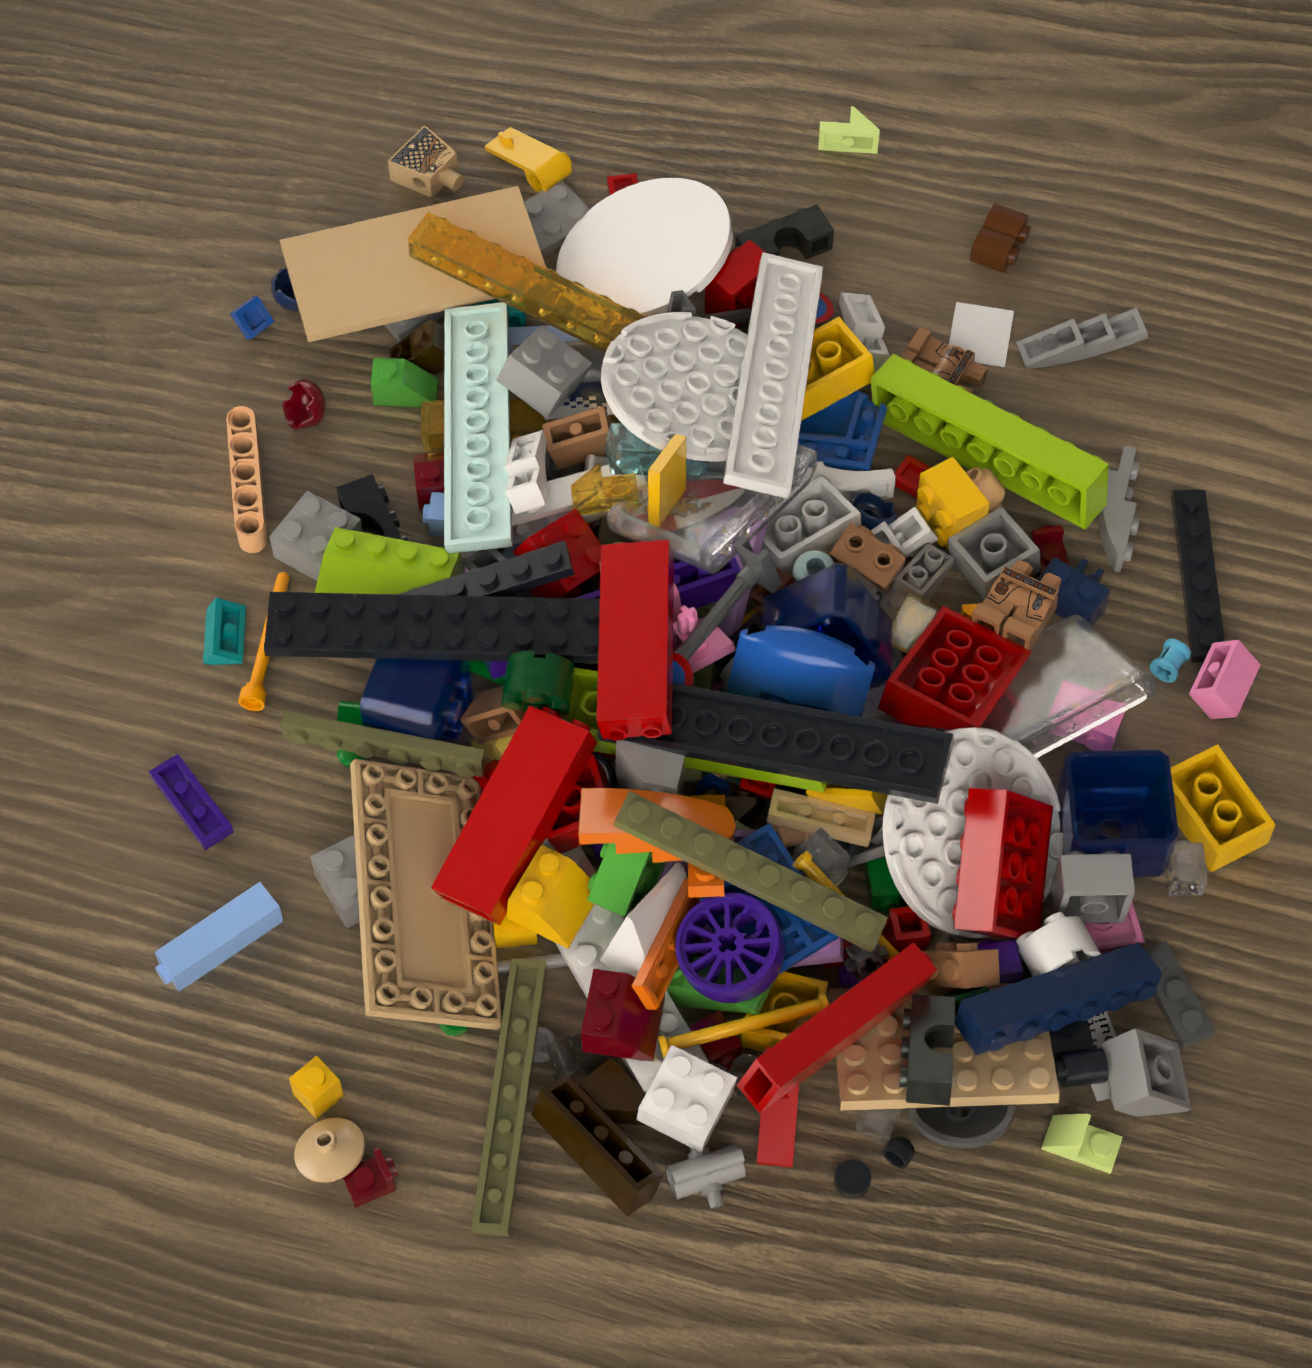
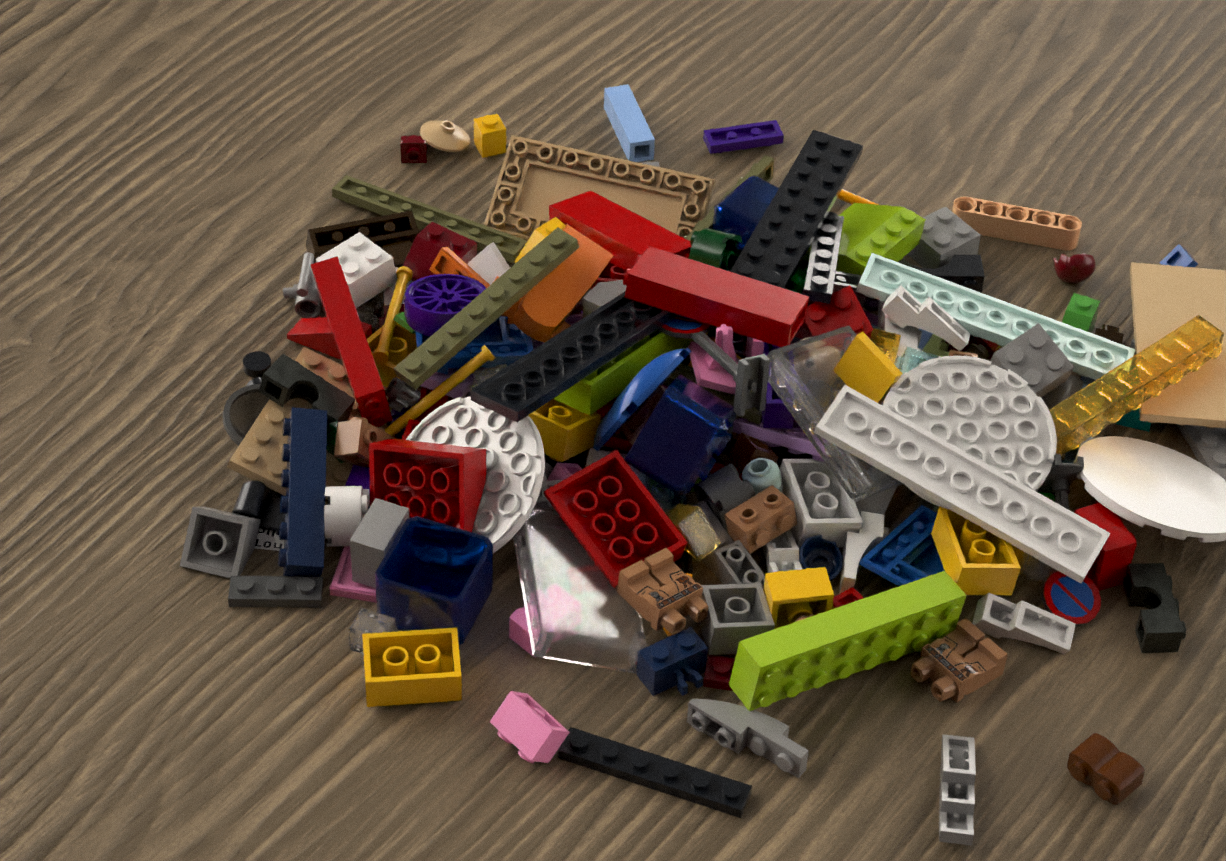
camera: 110 degrees right, 15 degrees down
teal slope [203,597,246,665] -> none
white sticker [949,302,1014,367] -> none
yellowish green slope [1041,1114,1123,1174] -> none
medium azure bush [1150,638,1191,683] -> none

